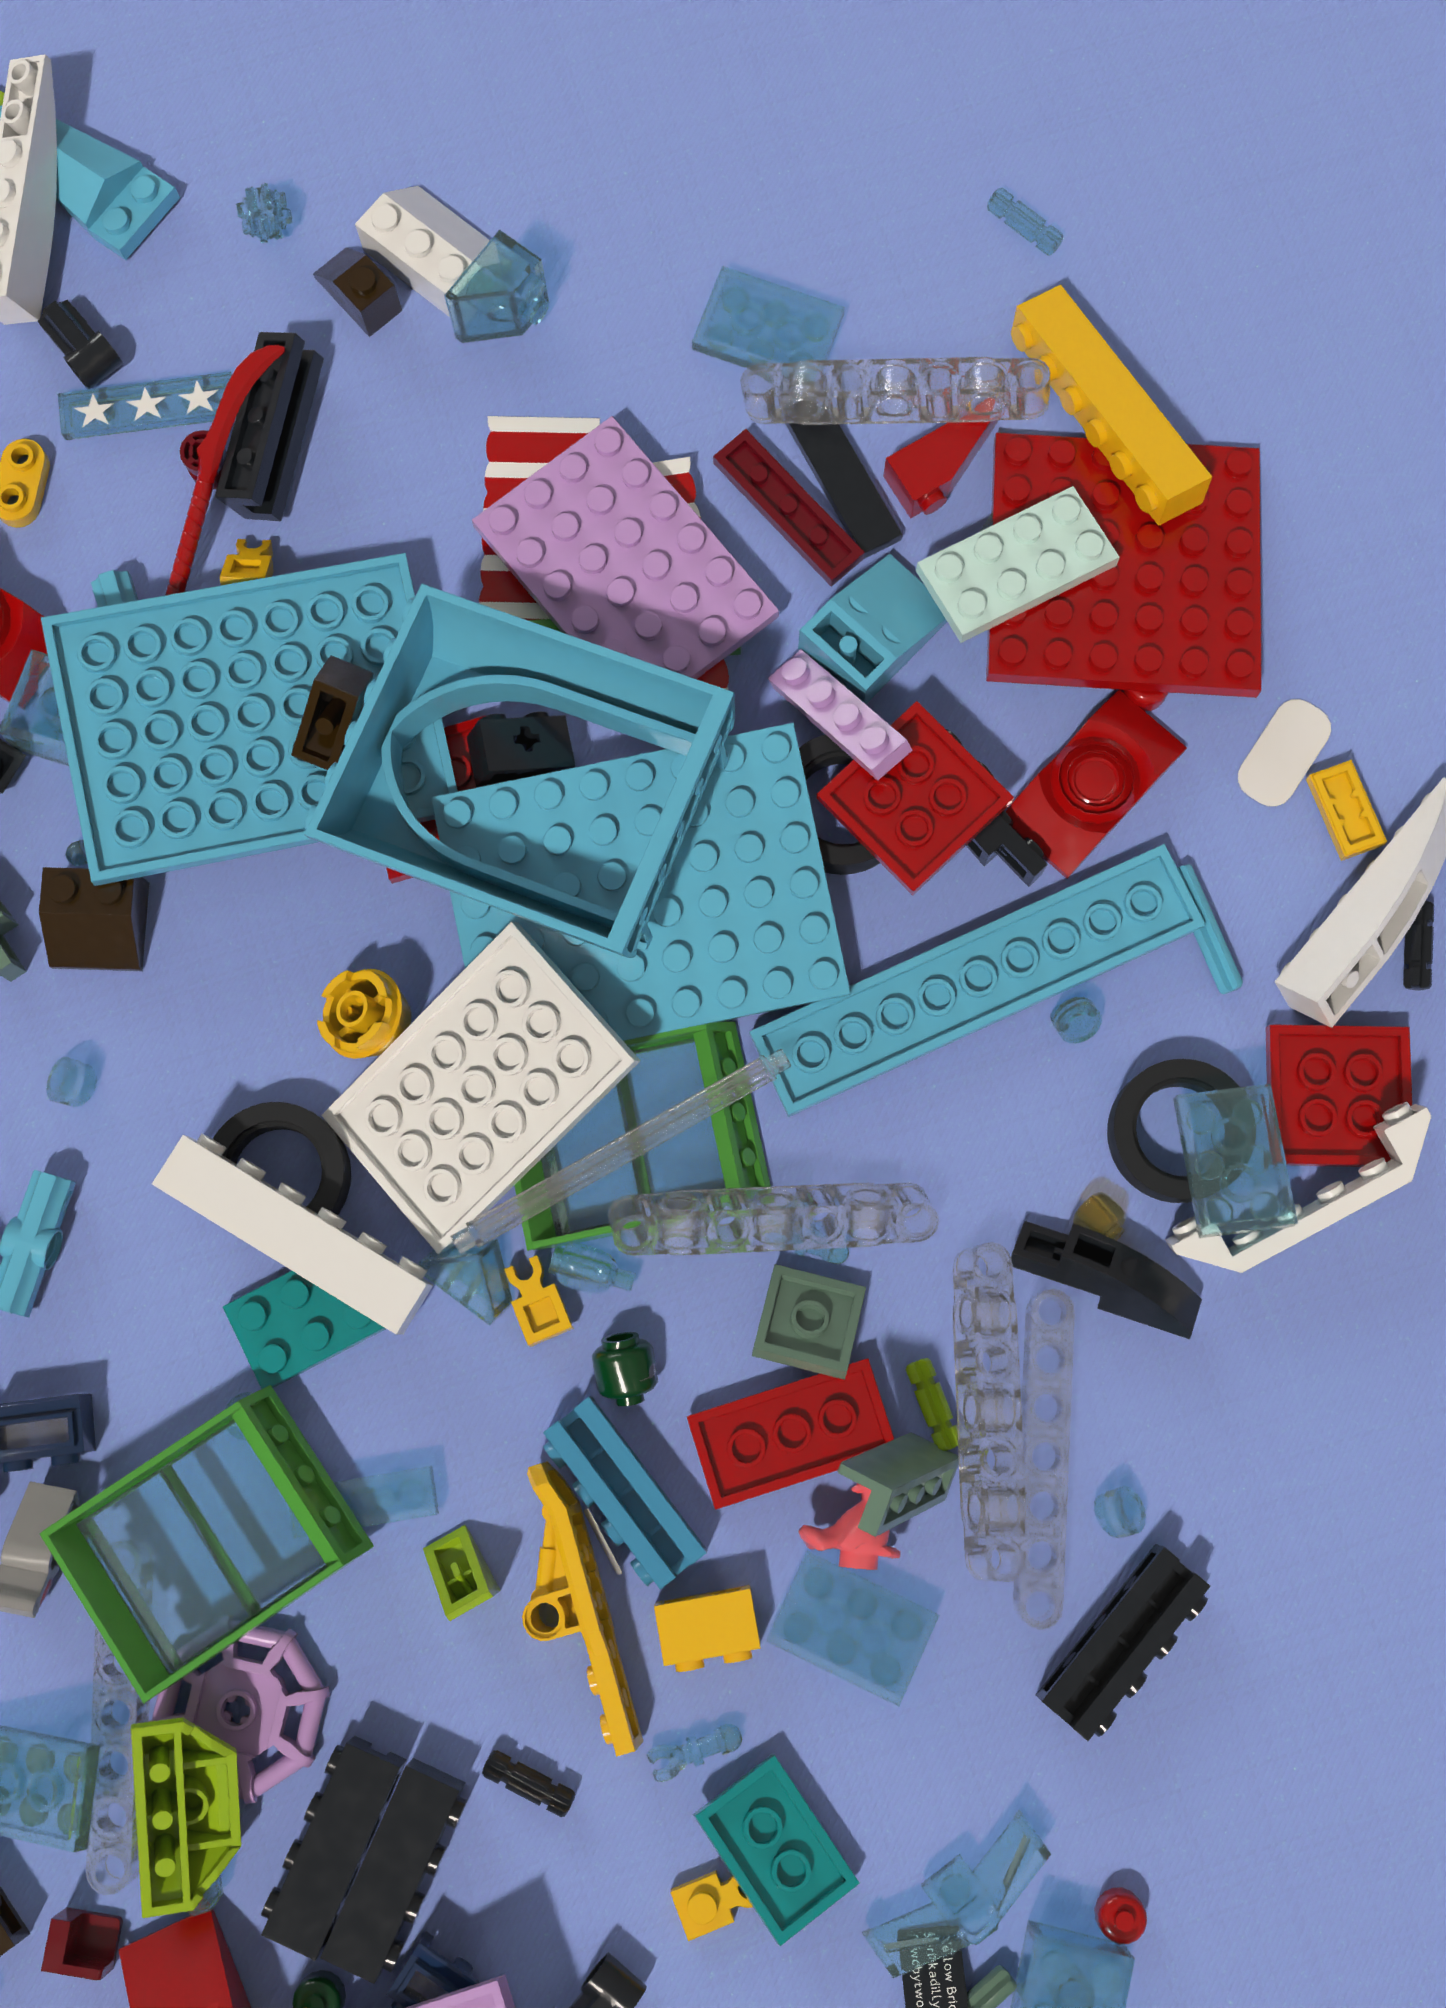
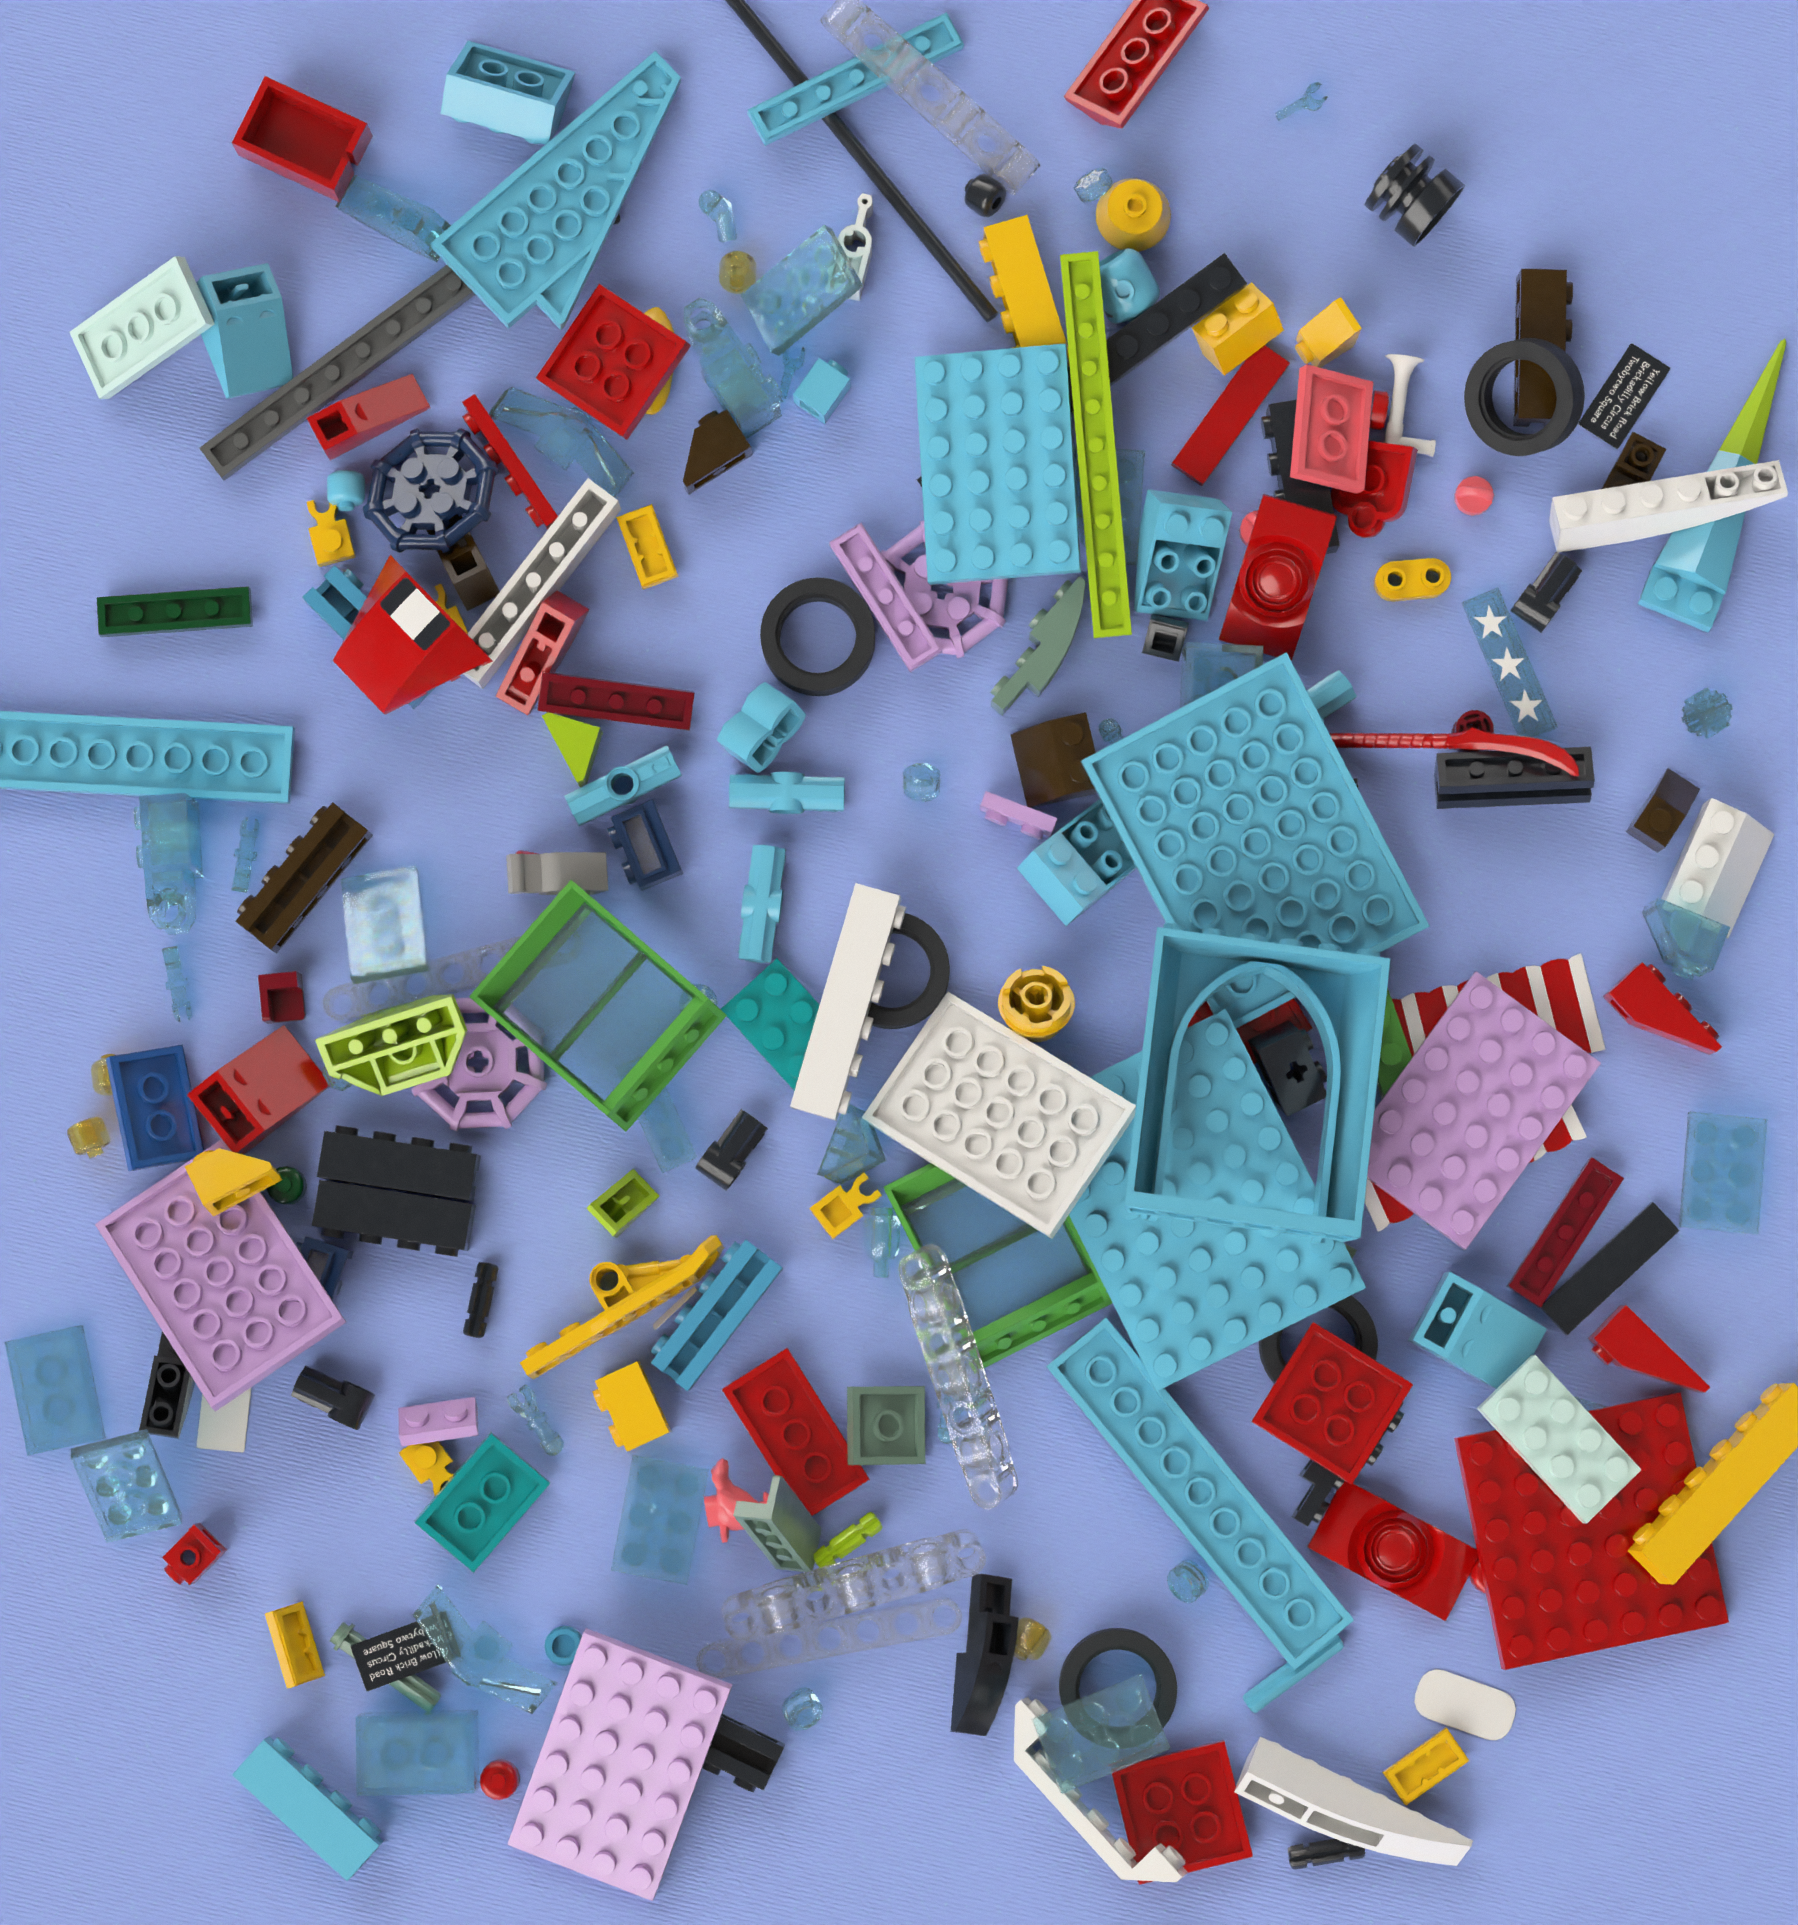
camera: 75 degrees right, 5 degrees up
yellow plate [220,539,274,585] -> none
dark brown slope [291,655,374,770] -> none
clear piece [451,1049,791,1254] -> none
dark green head [592,1332,658,1406] -> none
clear beam [740,357,1050,425] -> none
lavender plate [768,649,913,781] -> none
none -> lavender plate [398,1397,478,1446]
none -> lavender plate [507,1628,733,1901]
none -> dark azure tile [544,1626,582,1666]
none -> black piece [695,1109,768,1191]
none -> medium azure piece [738,845,786,963]
none -> lavender plate [980,791,1057,839]
none -> medium azure slope [1017,799,1136,926]
none -> red slope [1603,962,1722,1055]

